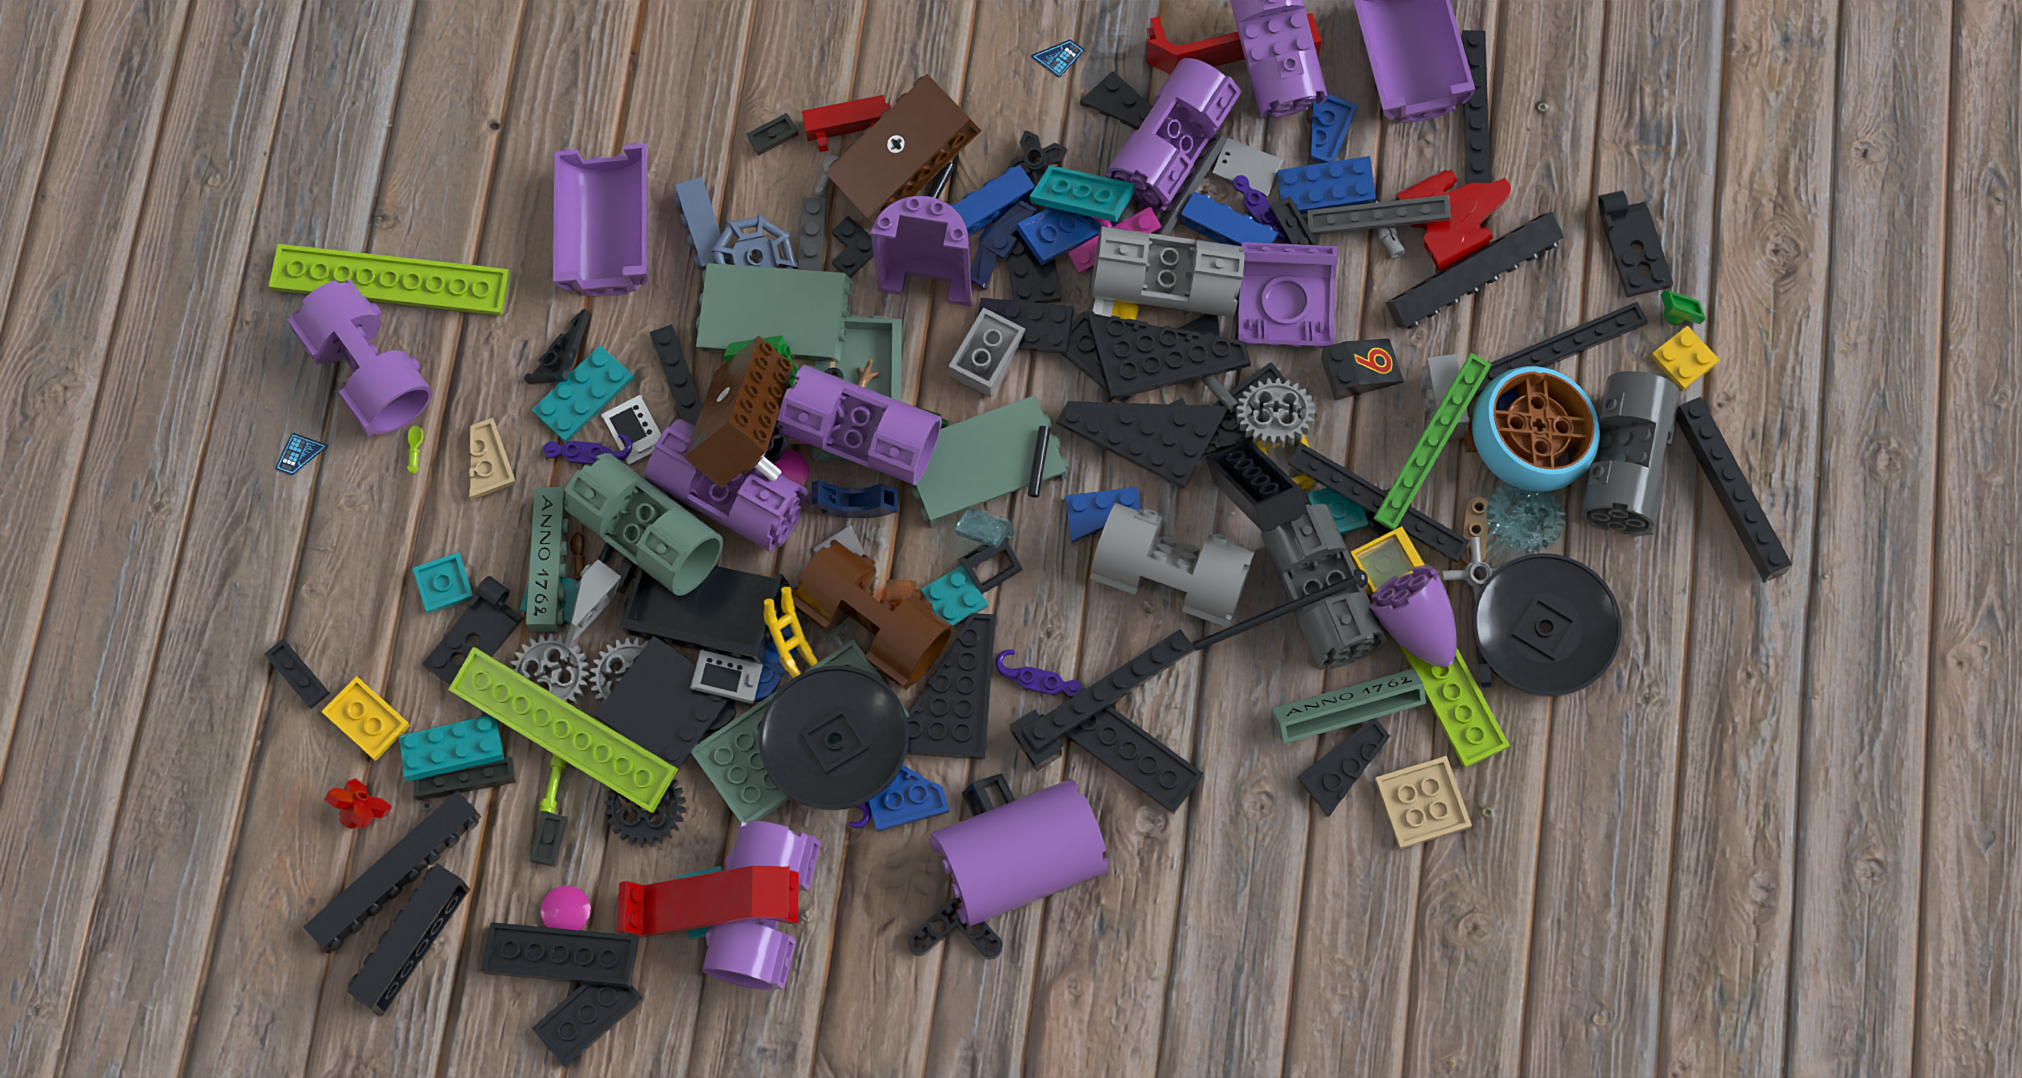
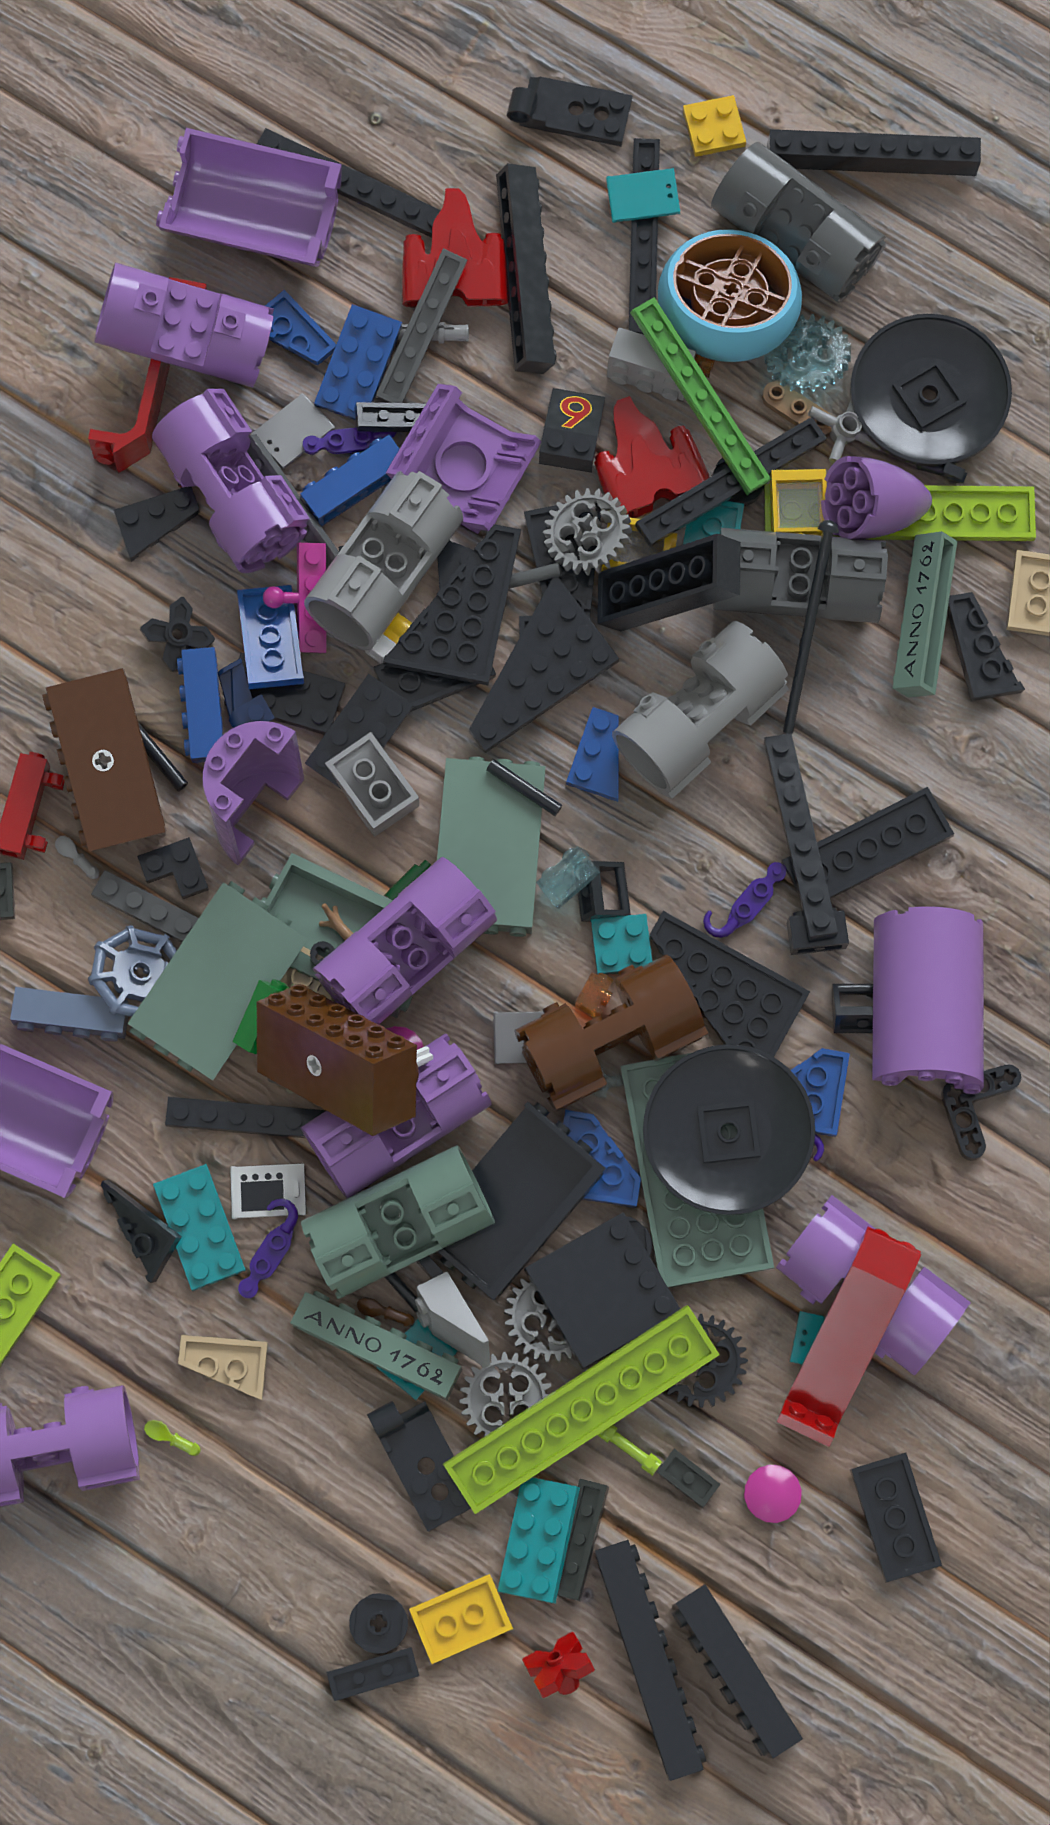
camera: 70 degrees left, 5 degrees up
dark blue sticker [275,433,328,475] -> none
teal plate [412,552,474,614] -> none
black plate [481,922,639,987] -> none
light grey container [690,650,763,704] -> none
yellow piece [763,587,818,678] -> none
dark blue arch [811,480,898,518] -> none
teal plate [1030,165,1136,222] -> none
dark blue sticker [1031,39,1085,77] -> none
green tile [1660,290,1706,325] -> none
none -> black plate [349,1593,408,1654]
none -> red rock [594,396,710,518]
none -> teal container [606,168,680,223]

